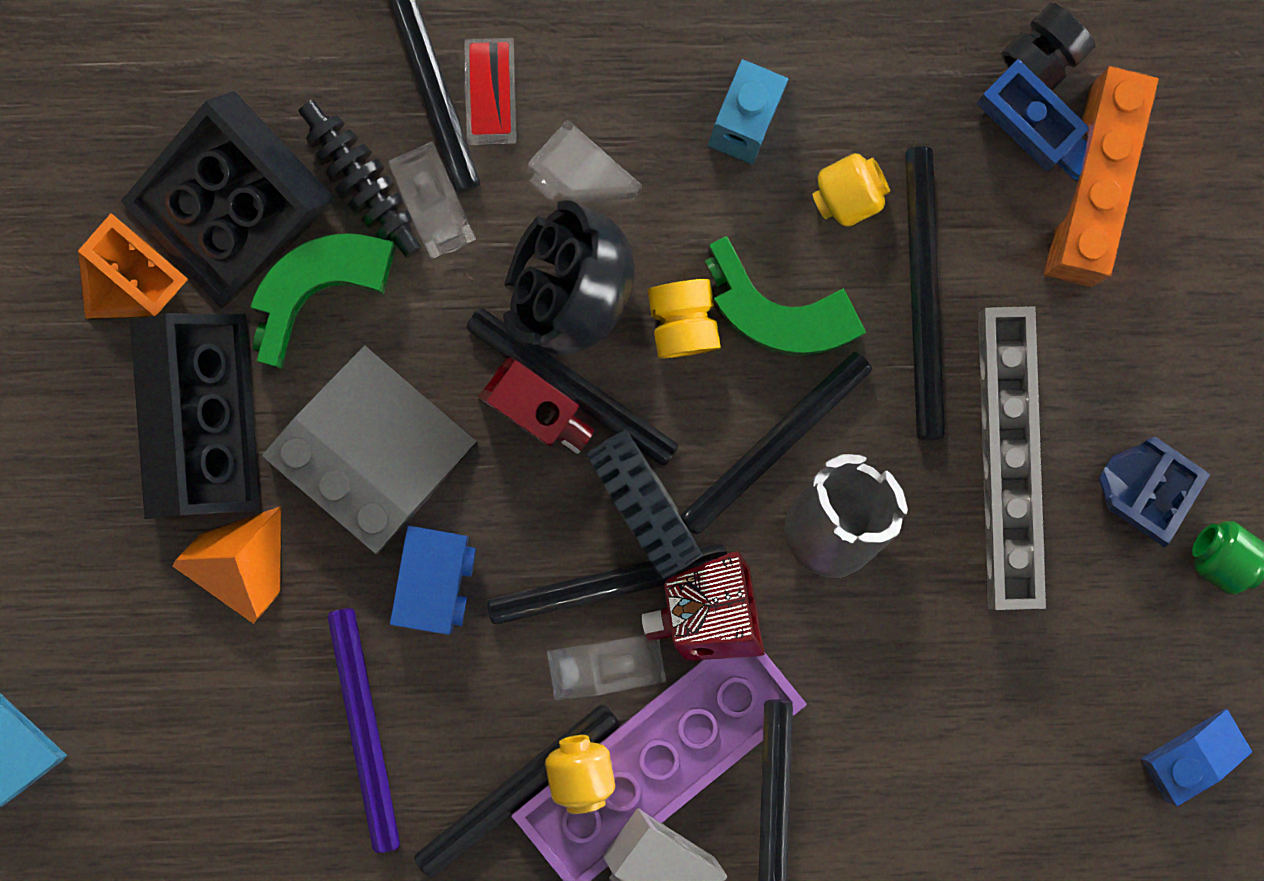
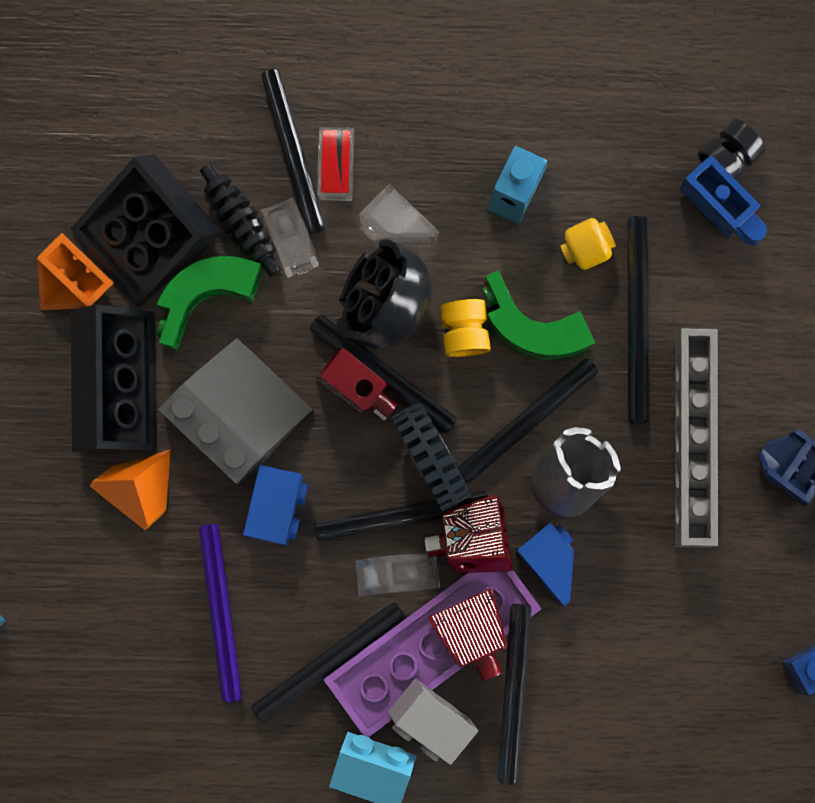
camera: 10 degrees right, 5 degrees down
yellow head [545,735,615,814] -> none
orange arch [1044,66,1159,287] -> none
none -> dark red torso [427,588,507,682]
none -> blue slope [516,522,574,607]

